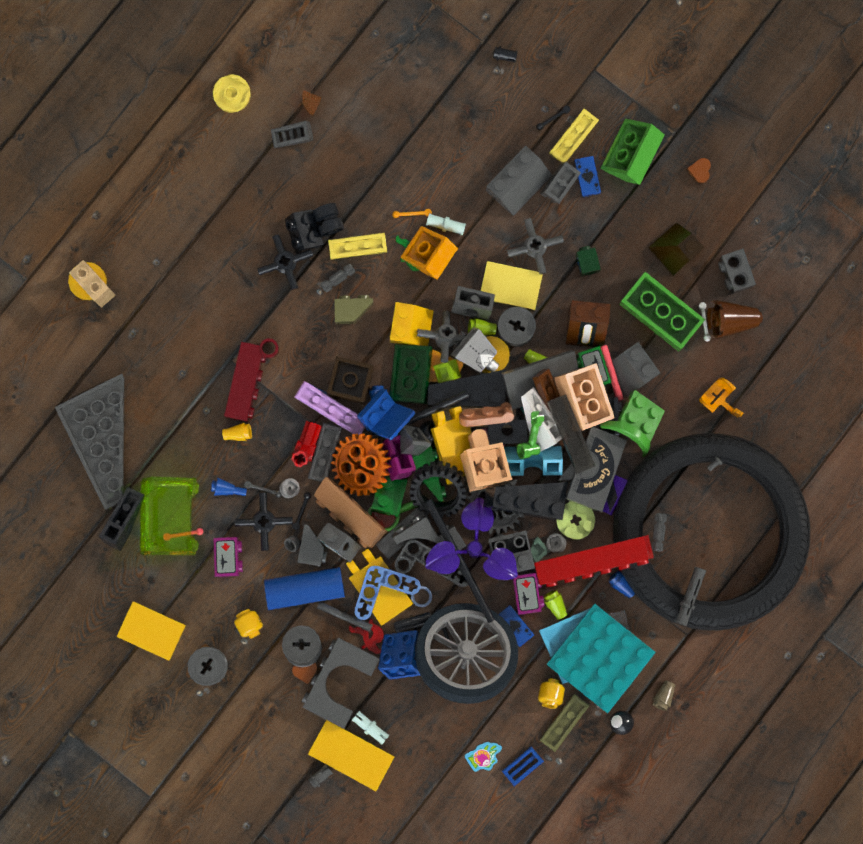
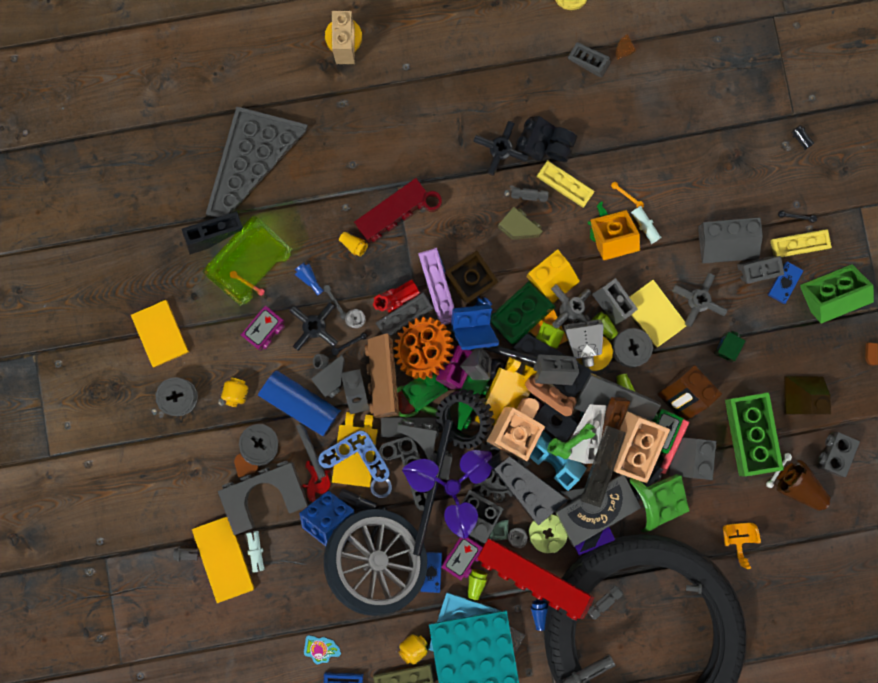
camera: 40 degrees right, 0 degrees up
none -> dark grey hinge [533,355,579,385]

